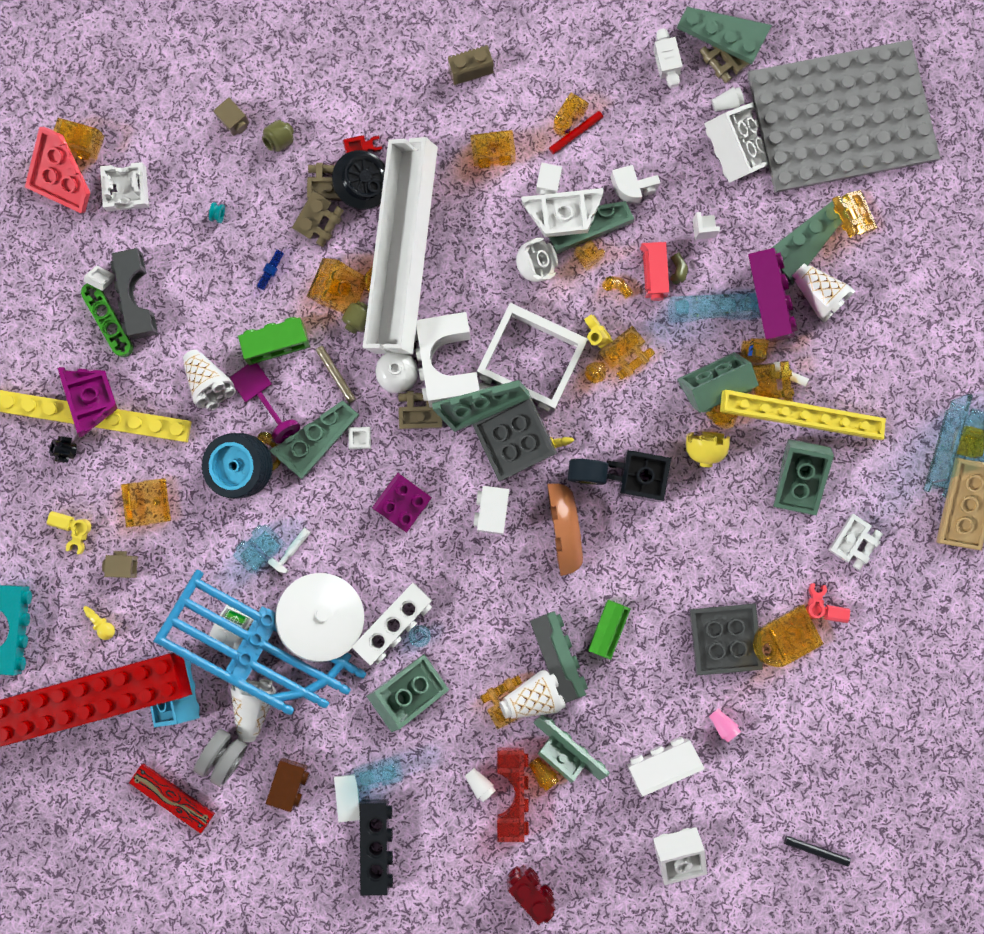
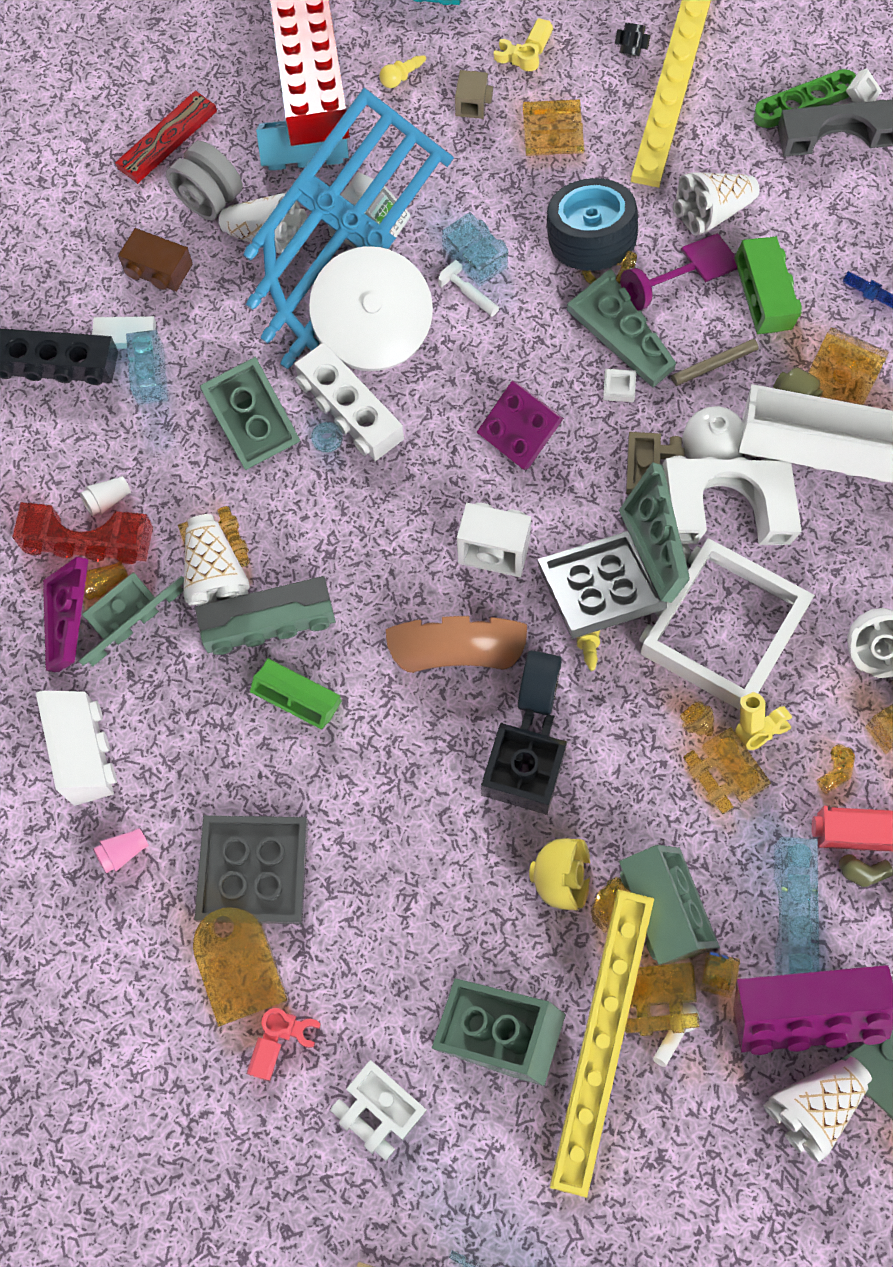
camera: 100 degrees right, 15 degrees down
magenta wing [57,367,118,438] -> none
none -> magenta wing [43,557,89,673]

